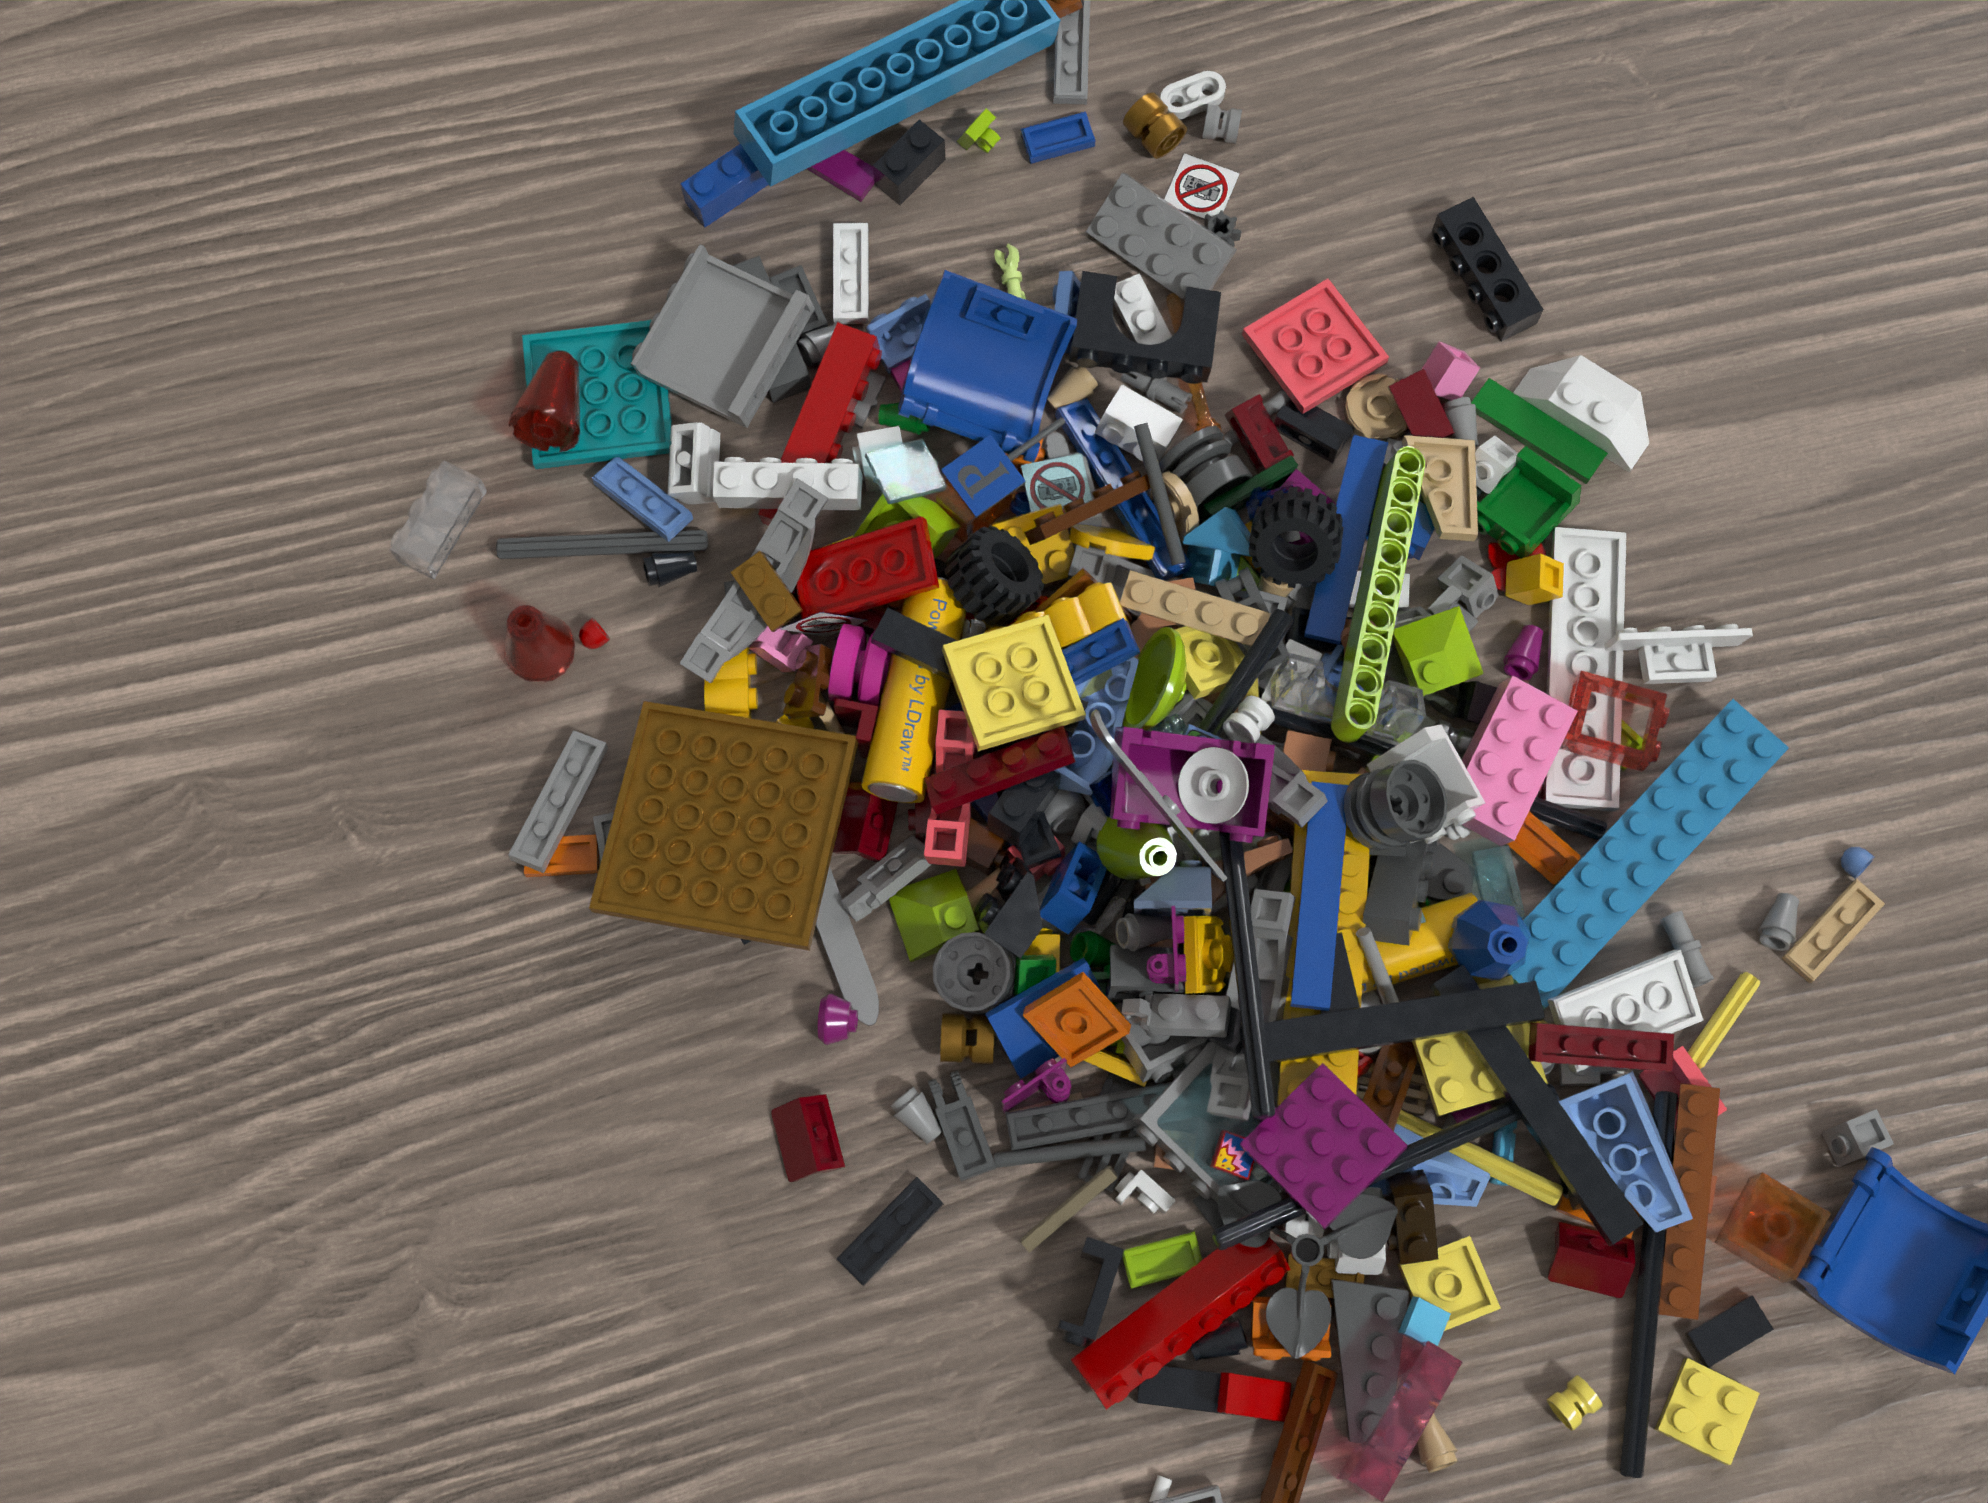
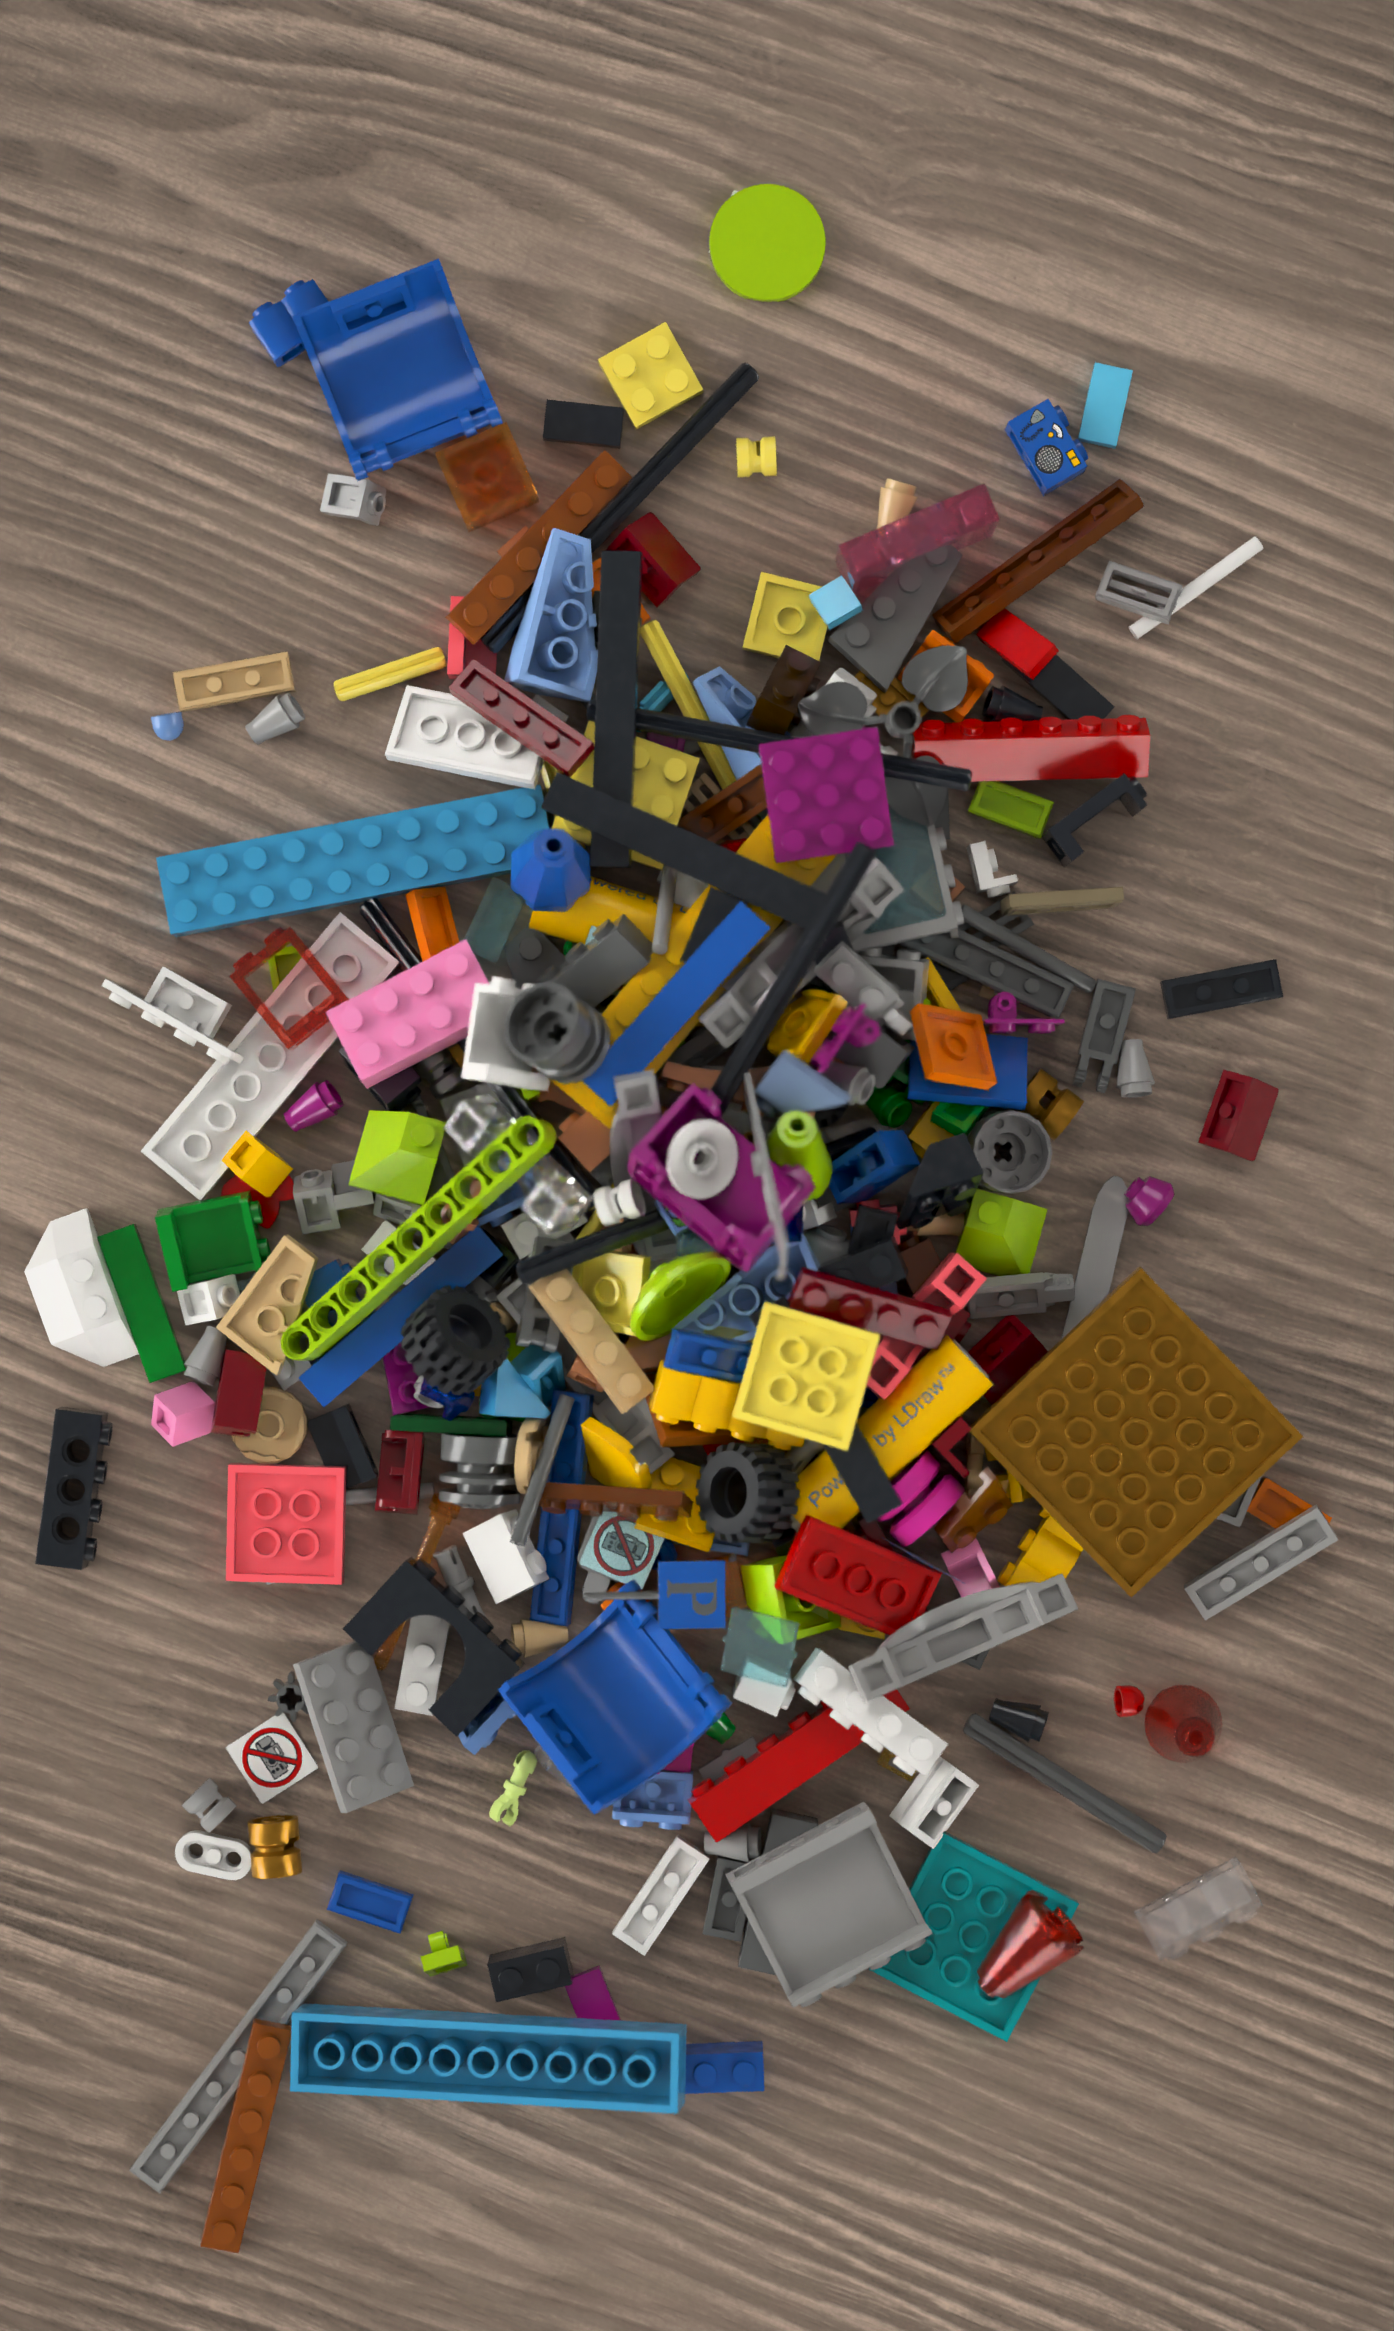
camera: 150 degrees left, 15 degrees up
medium blue tile [592,457,693,542] -> none
pearl gold plate [731,551,803,632] -> none
tile [1210,1130,1254,1180] -> none
light grey pin [1660,911,1714,988] -> none

